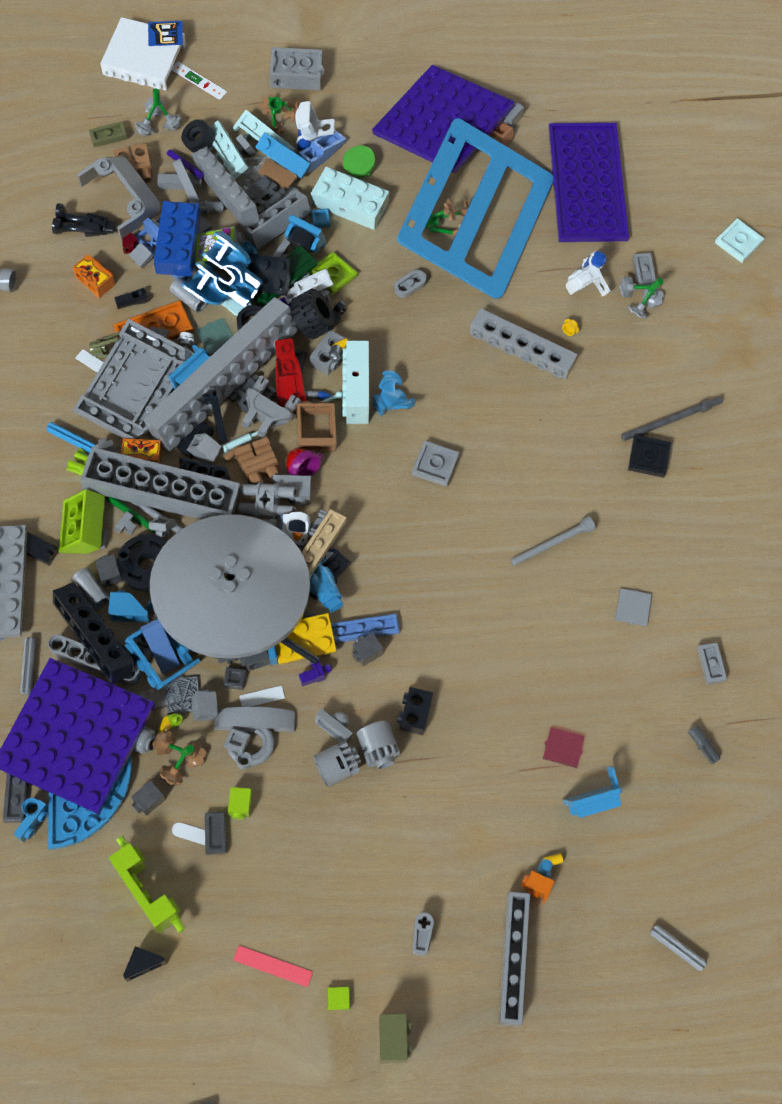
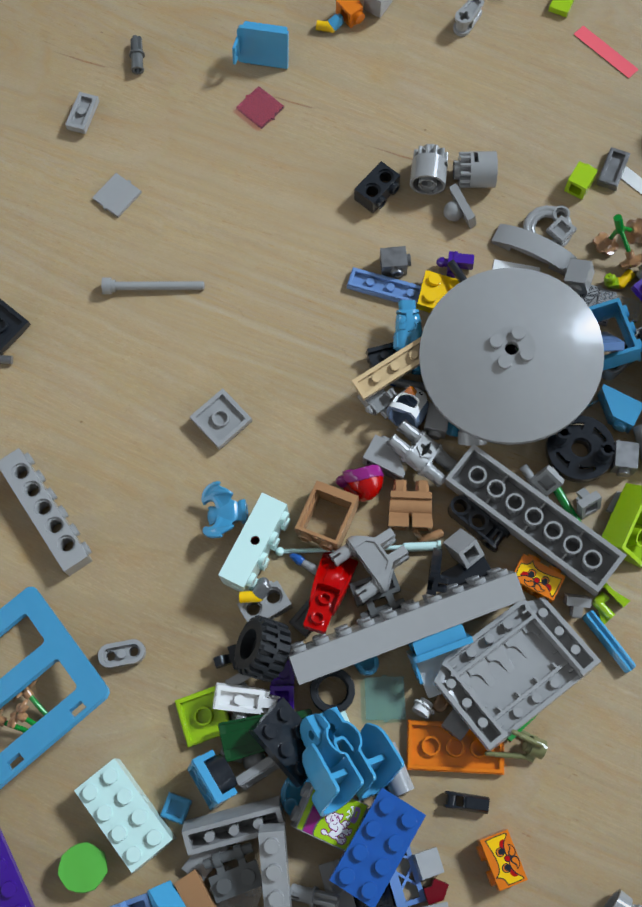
camera: 145 degrees left, 5 degrees up
white sticker [75,349,104,372] -> none

